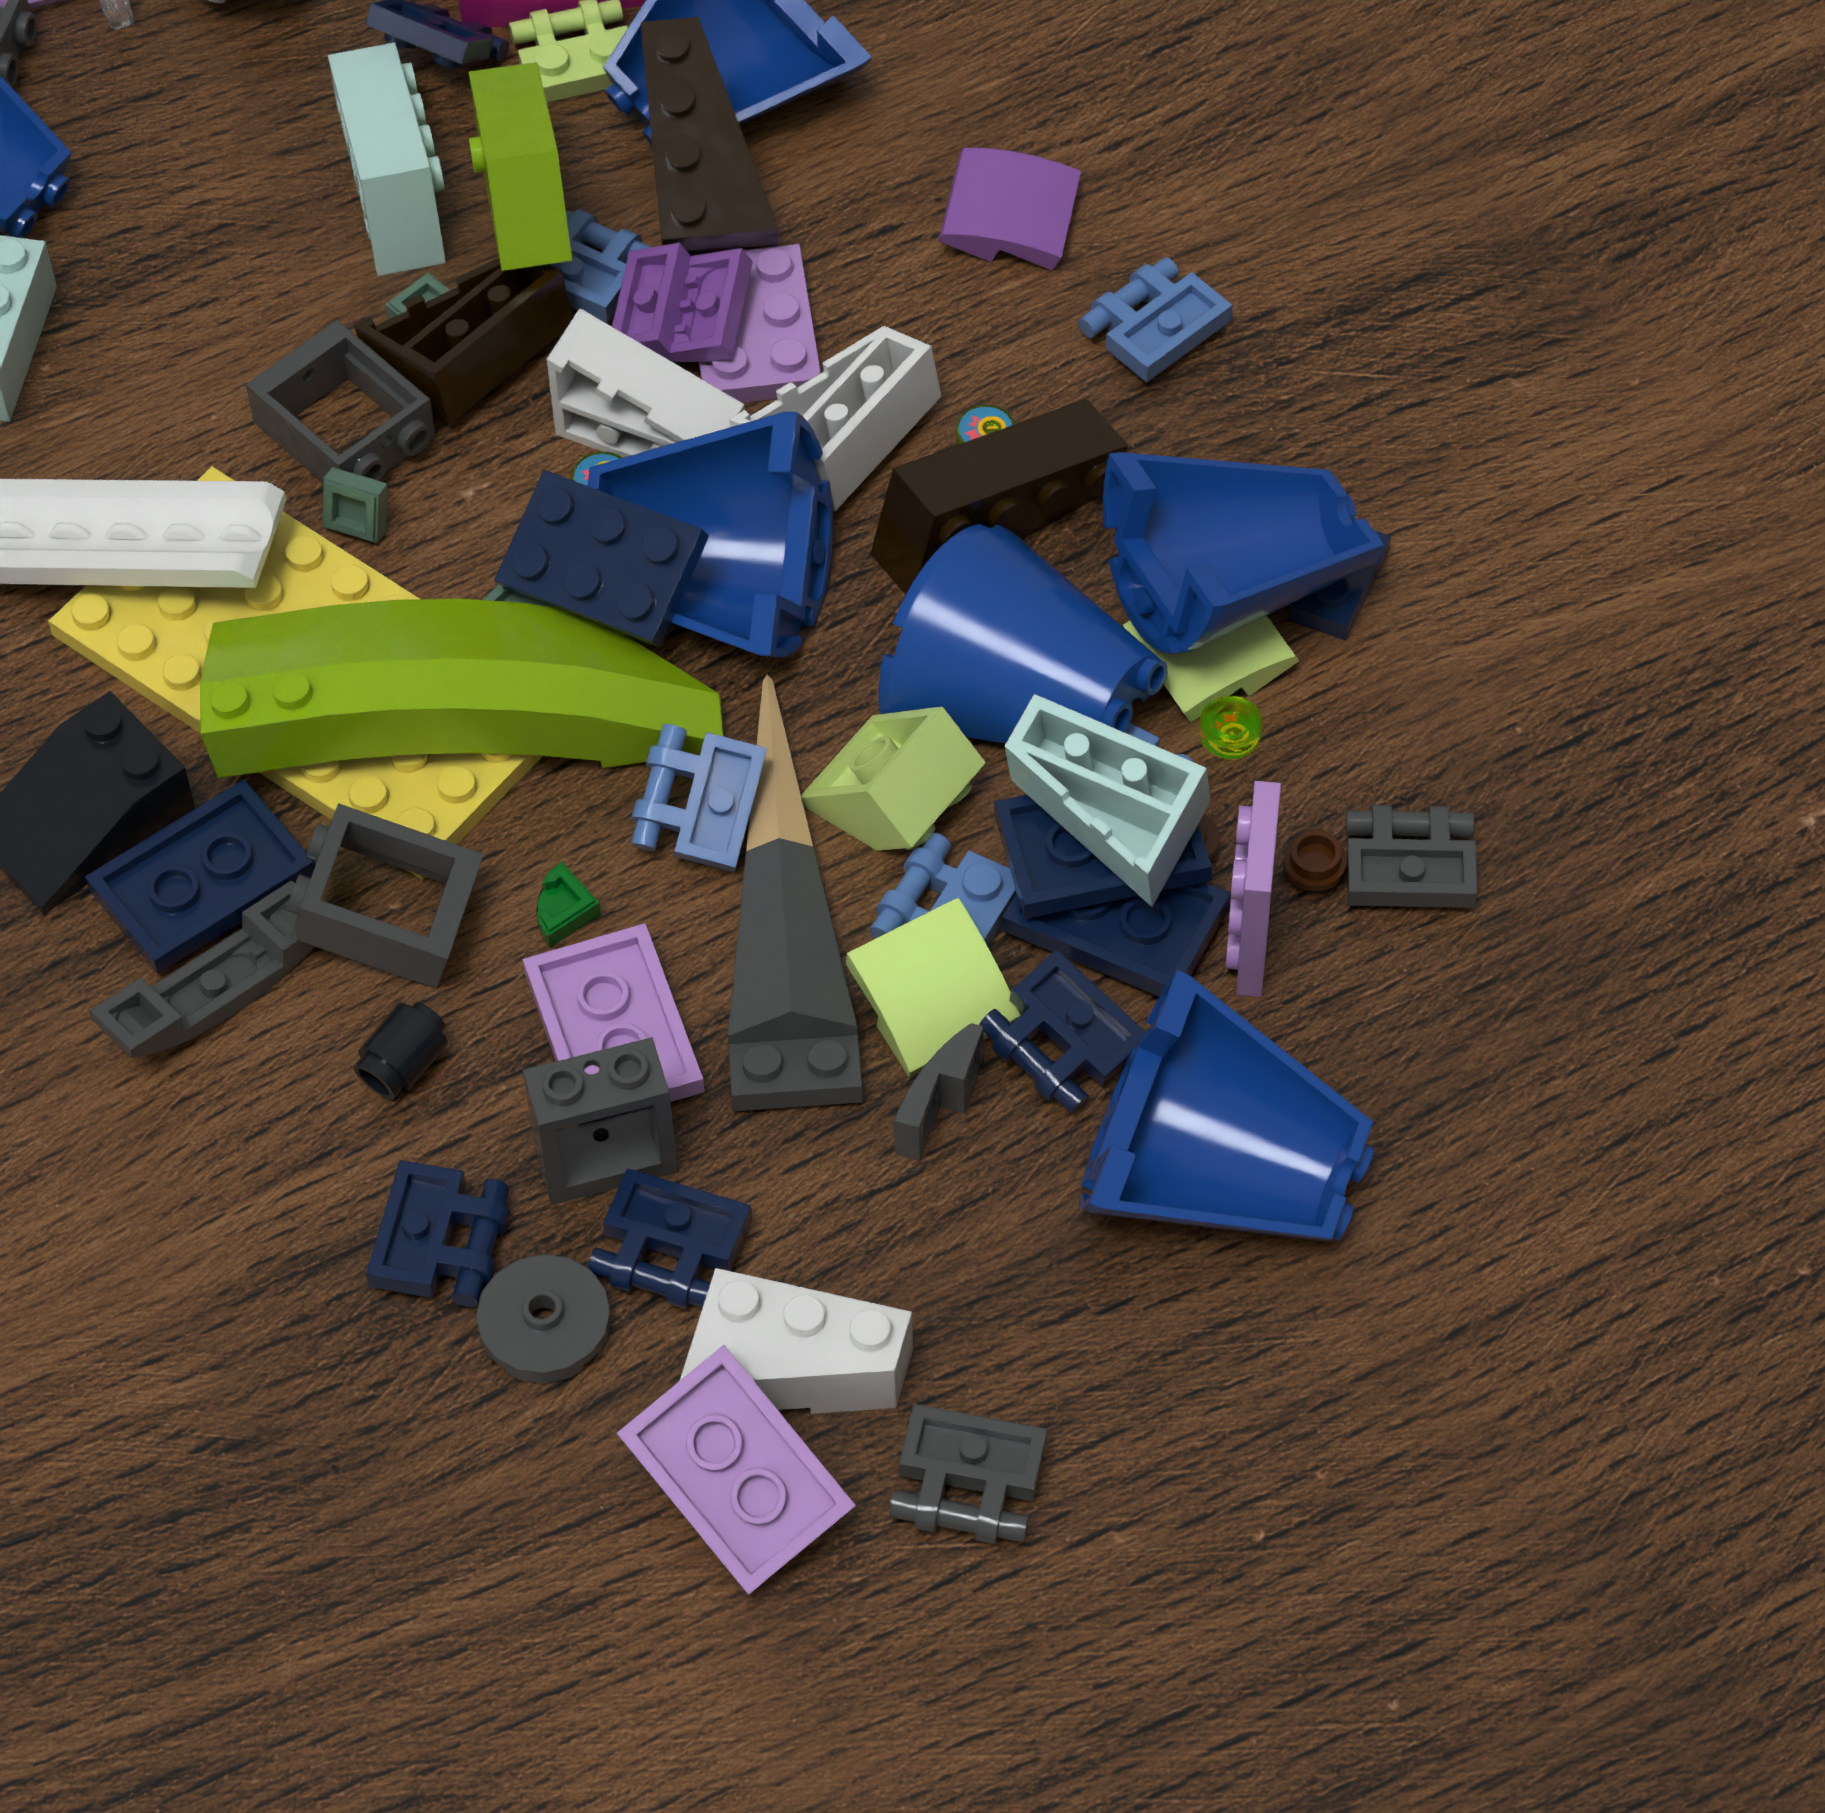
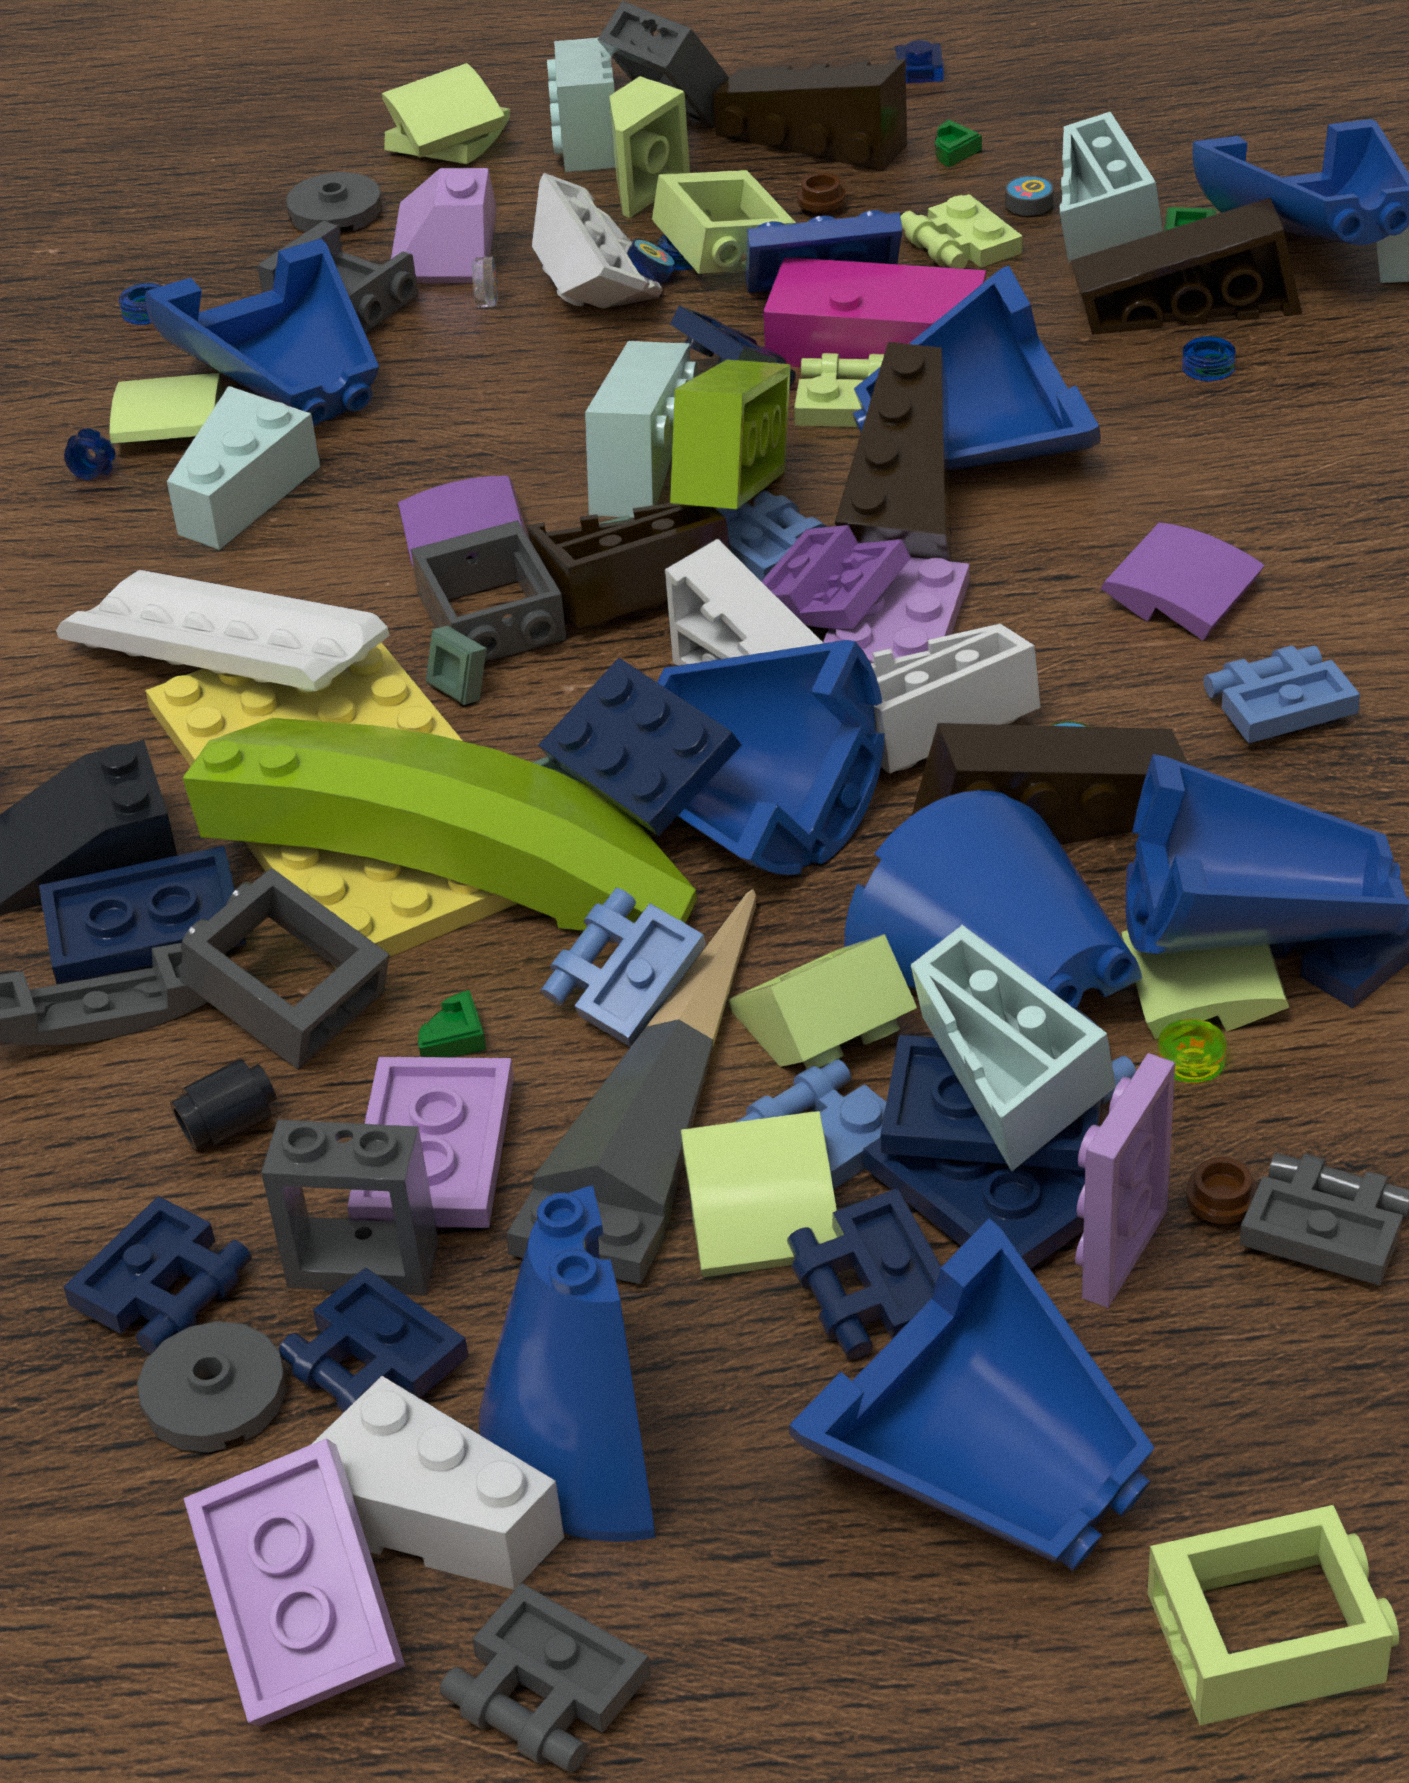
camera: 25 degrees right, 15 degrees down
dark grey slope [894,1023,984,1161] -> none
none -> medium lavender slope [398,476,528,566]
none -> blue cone [479,1185,656,1542]
none -> yellowish green window [1148,1505,1399,1726]

